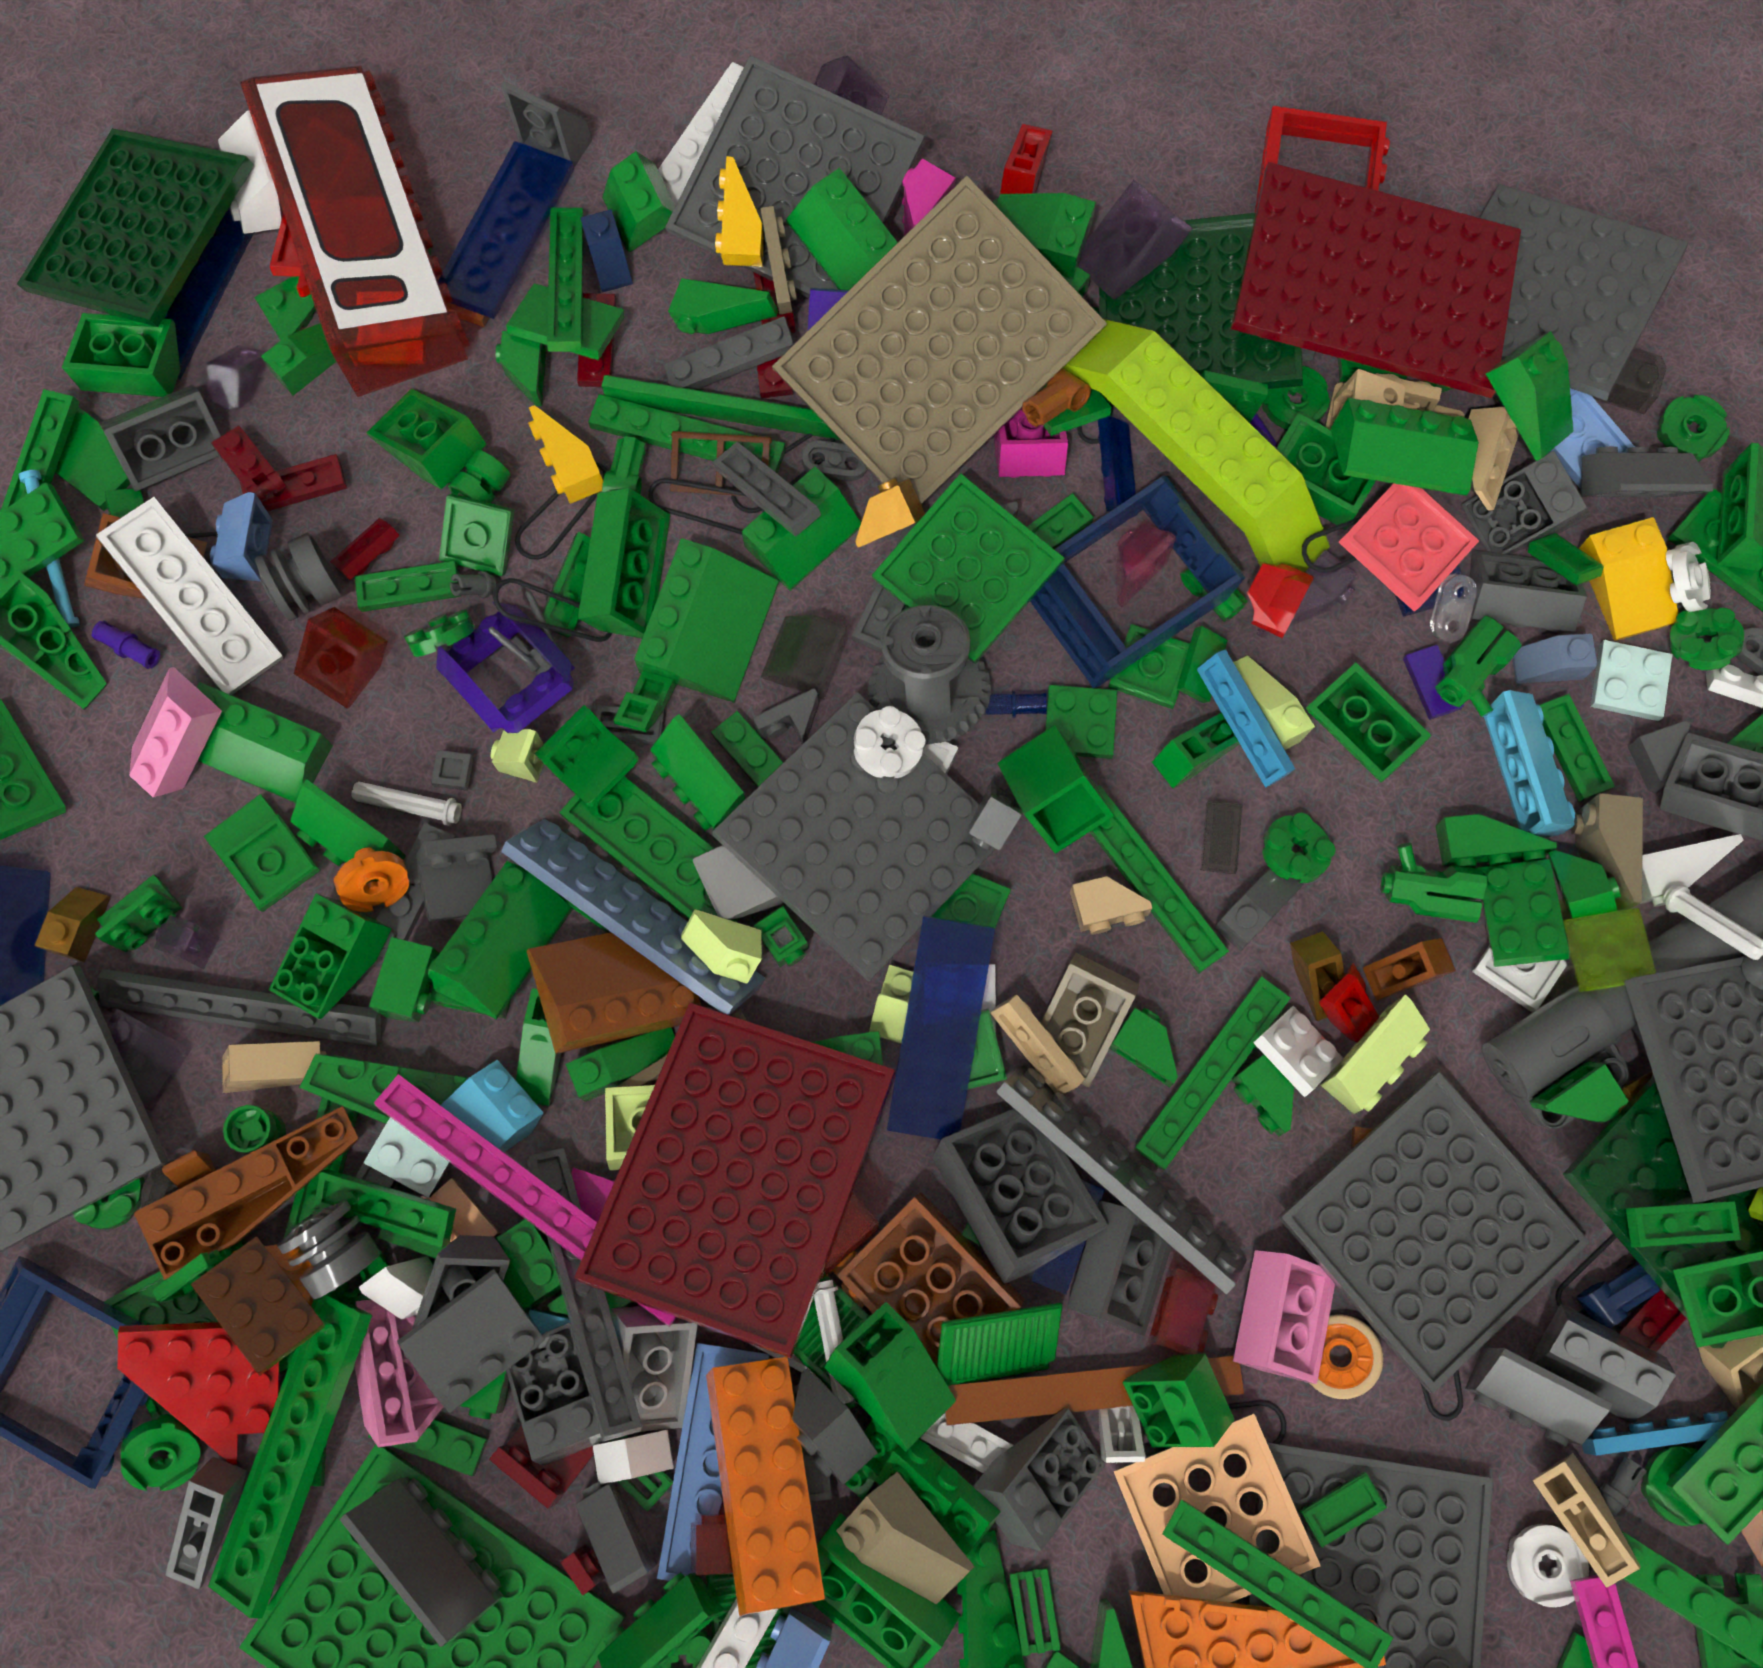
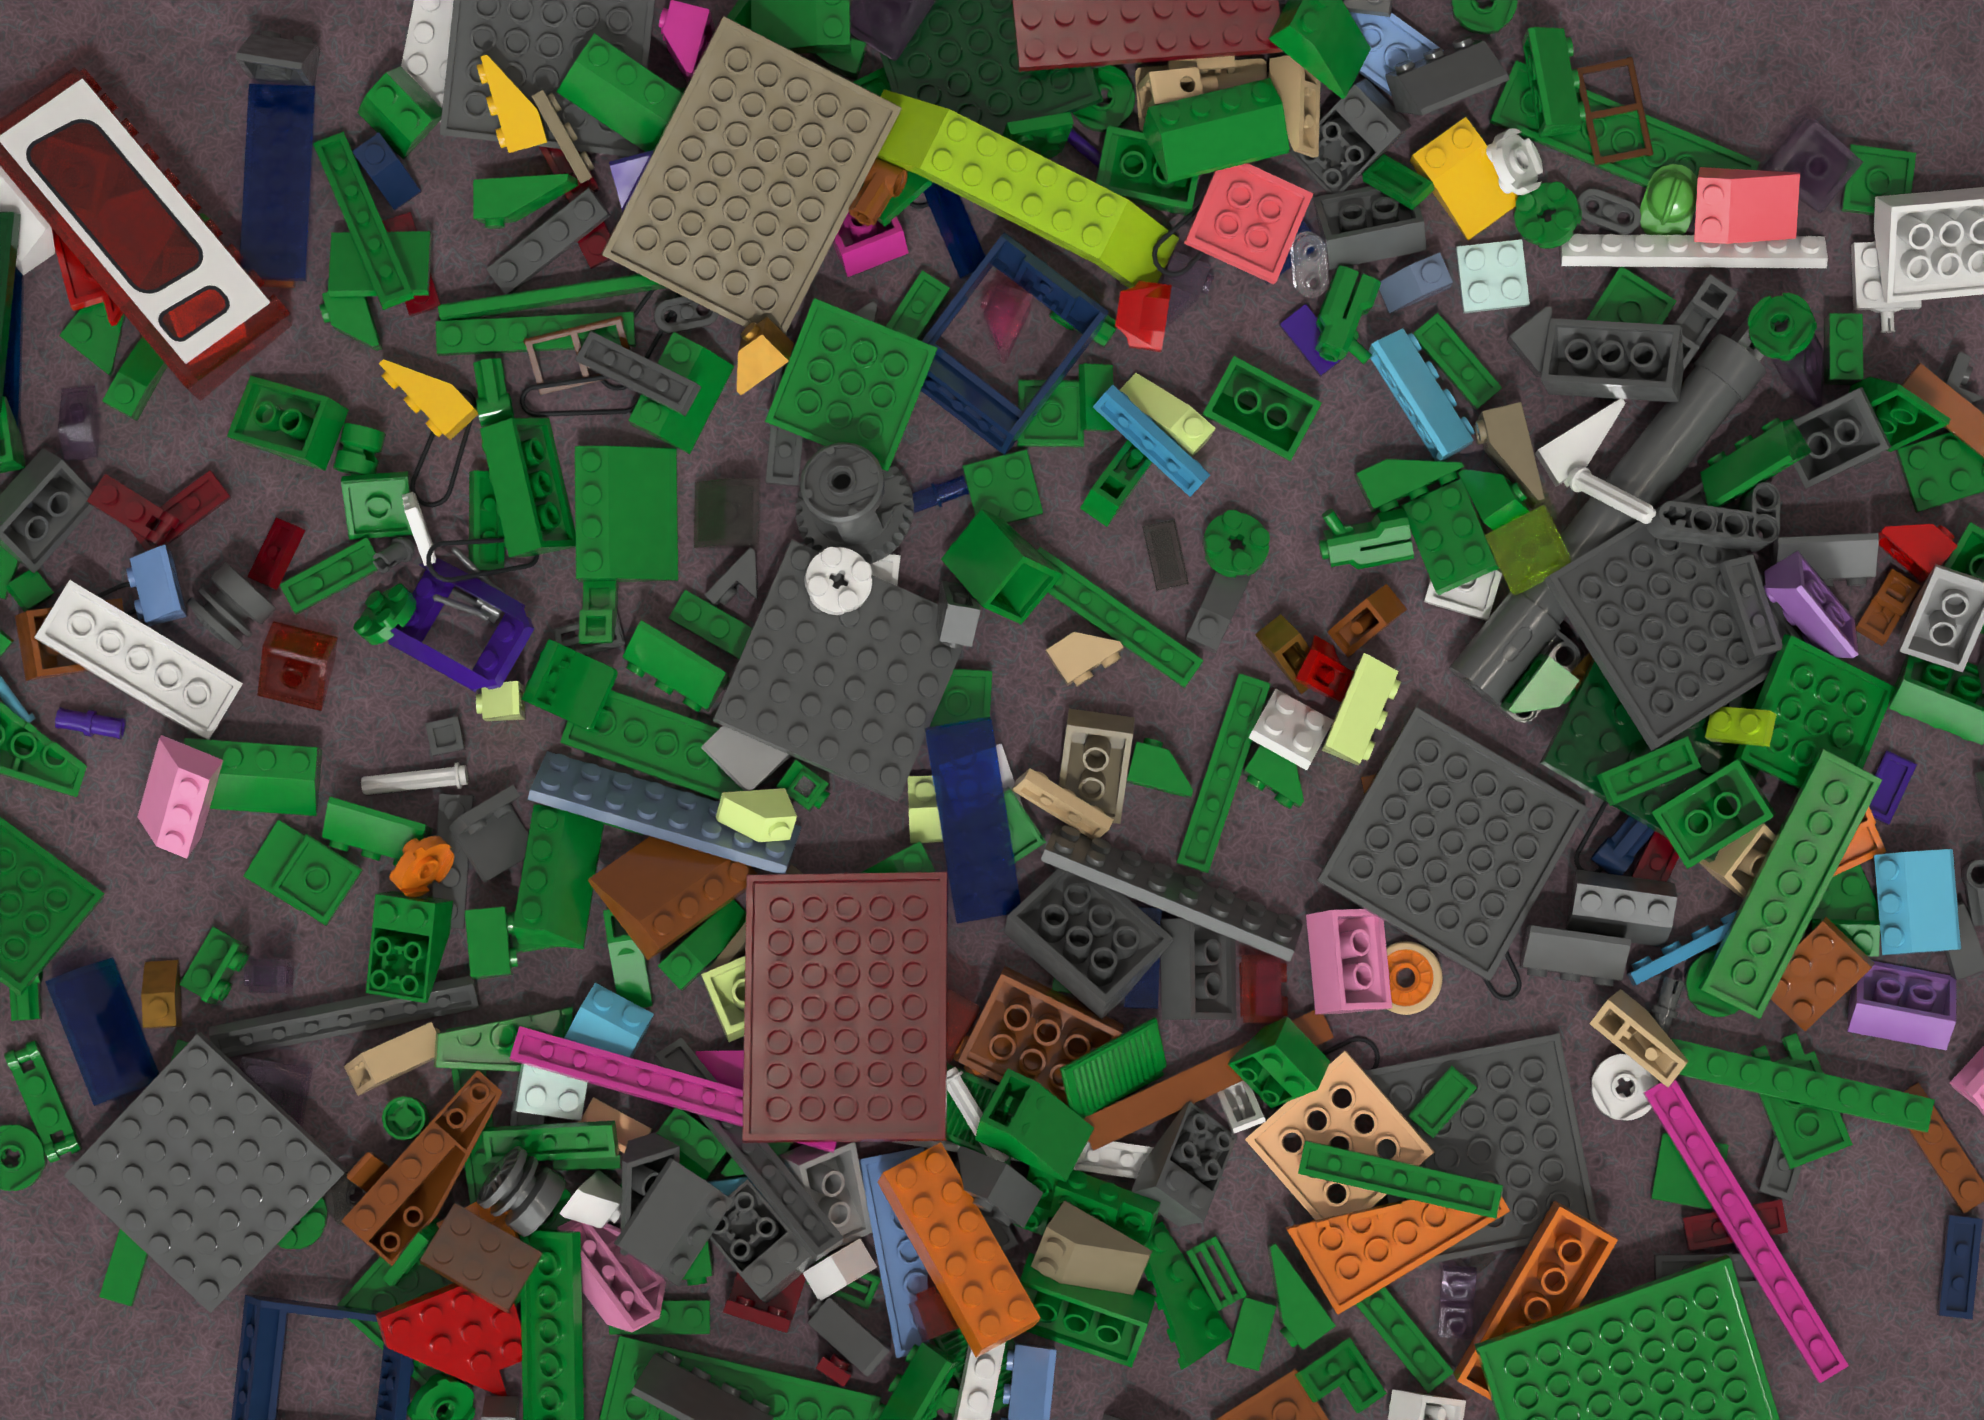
camera: 20 degrees left, 10 degrees up
none -> white tile [402,492,436,566]

